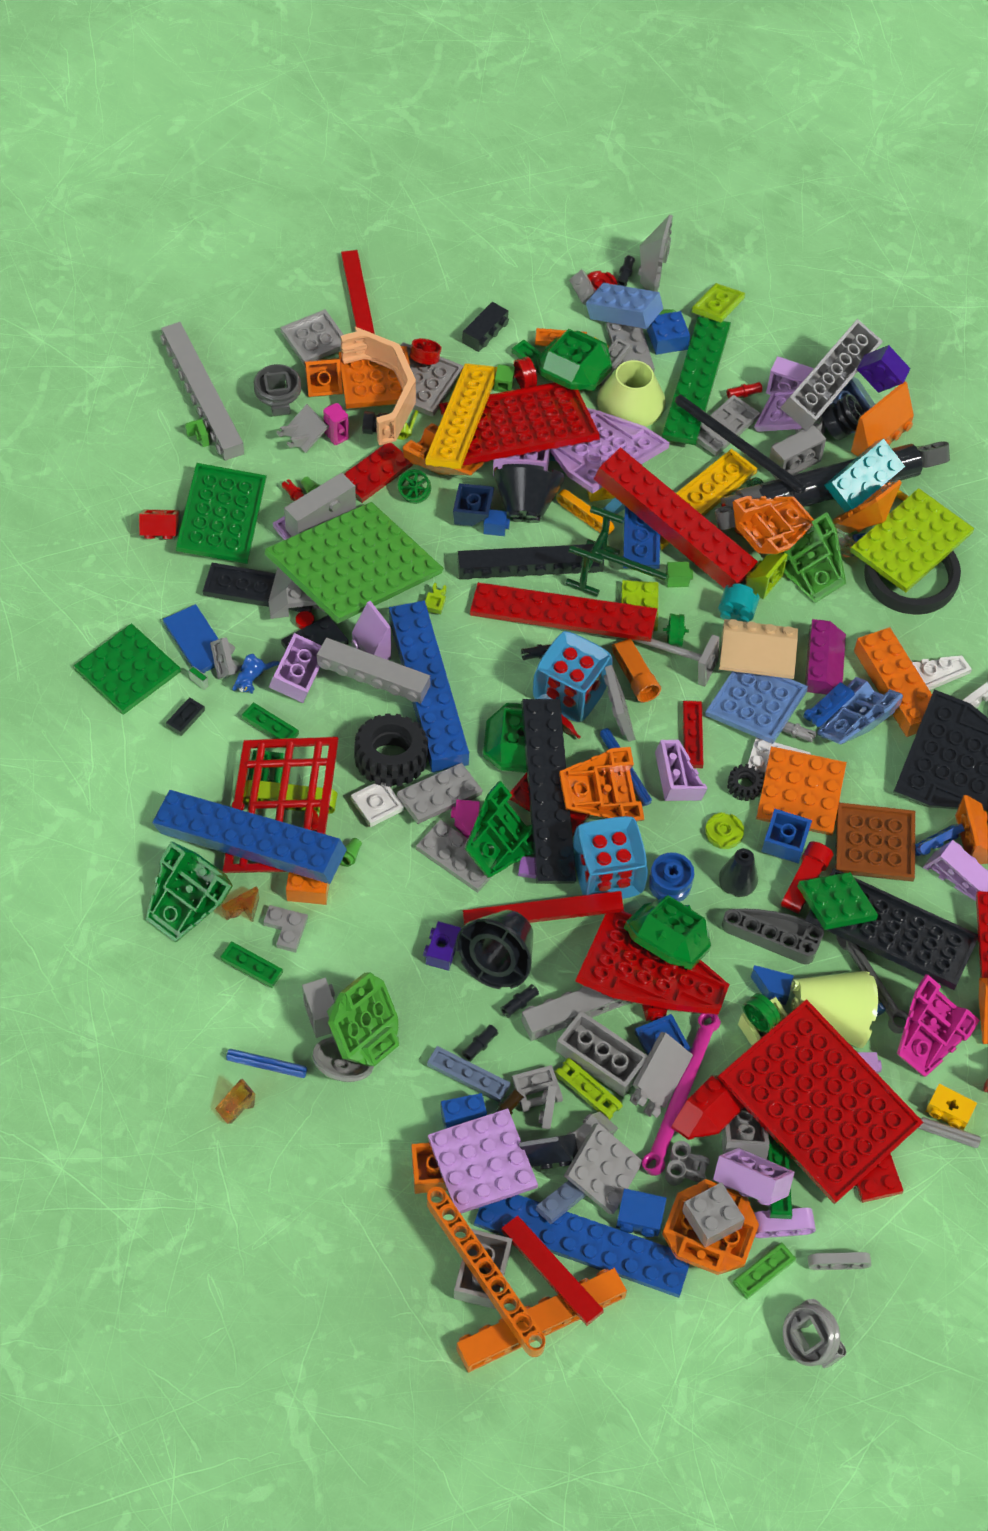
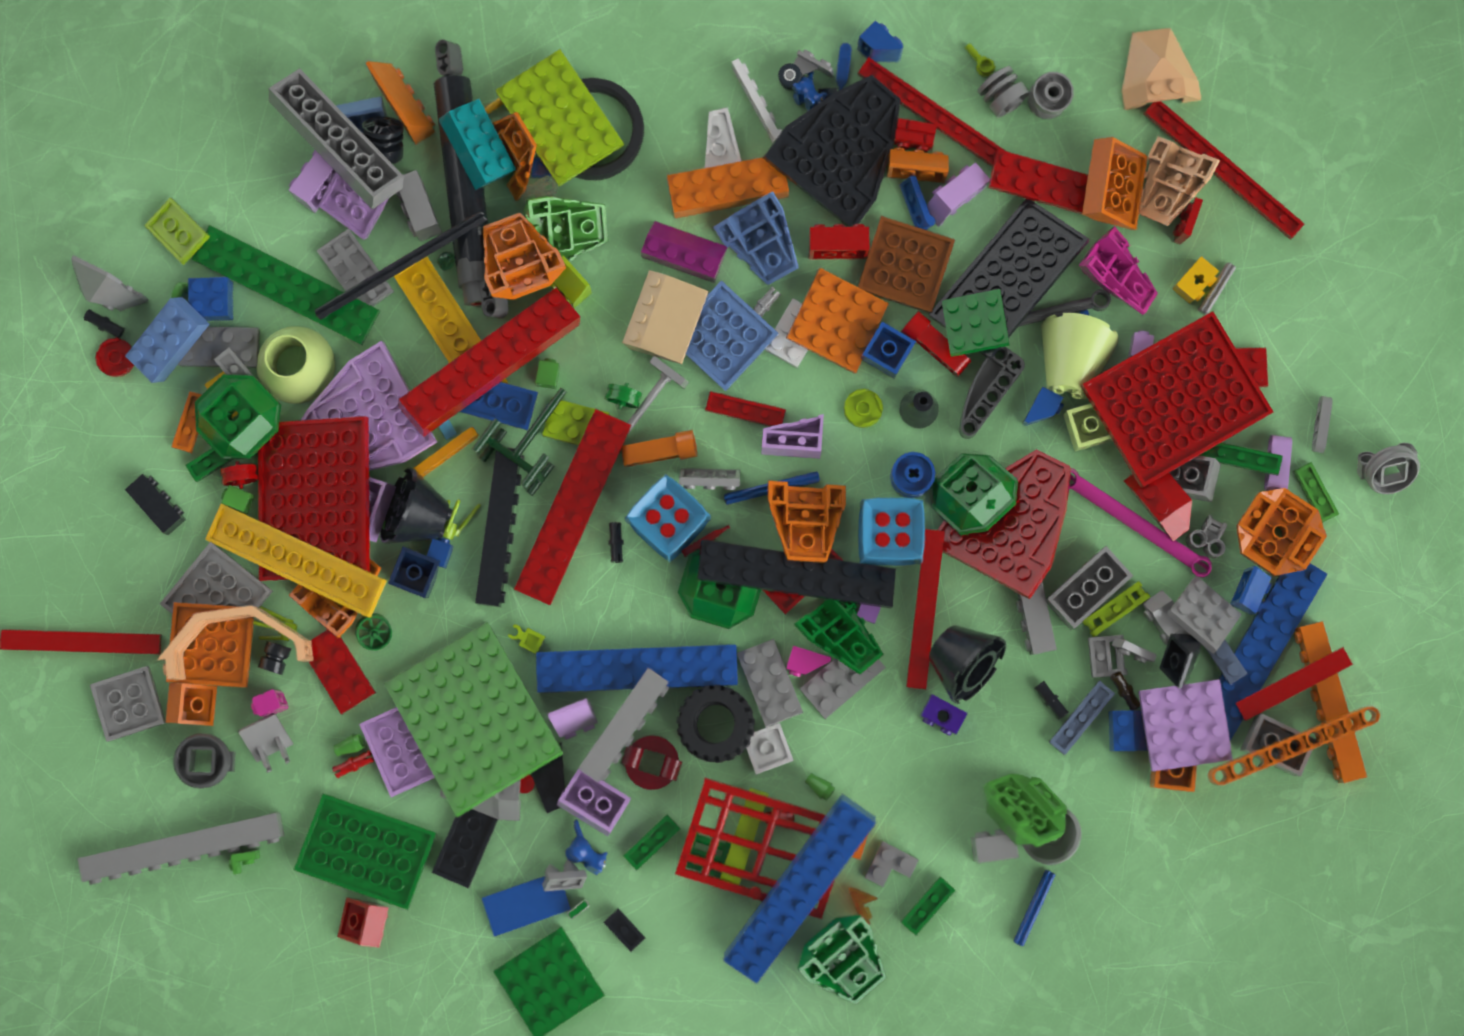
camera: 75 degrees left, 25 degrees up
clear orange slope [215,1079,255,1124] -> none
light grey brick [284,473,356,537] -> none
red wheel [409,338,442,365] -> none
black pin [500,984,539,1018] -> none
light grey plate [569,269,596,305] -> none
light grey tile [630,1032,693,1118] -> none
blue plate [635,1014,690,1056] -> none
light grey brick [682,1182,745,1248] -> none
lavender brick [713,1148,795,1205] -> none
teal brick [718,584,760,622] -> none
red pin [726,382,762,398] -> none
black tyre [727,764,764,801] -> none
green wheel [743,993,781,1032] -> none
blue plate [804,682,855,727] -> none
dark purple brick [857,345,911,393] -> none
none -> lime plant [443,499,481,540]
none -> dark red piece [621,735,682,790]
none -> red brick [809,224,870,260]

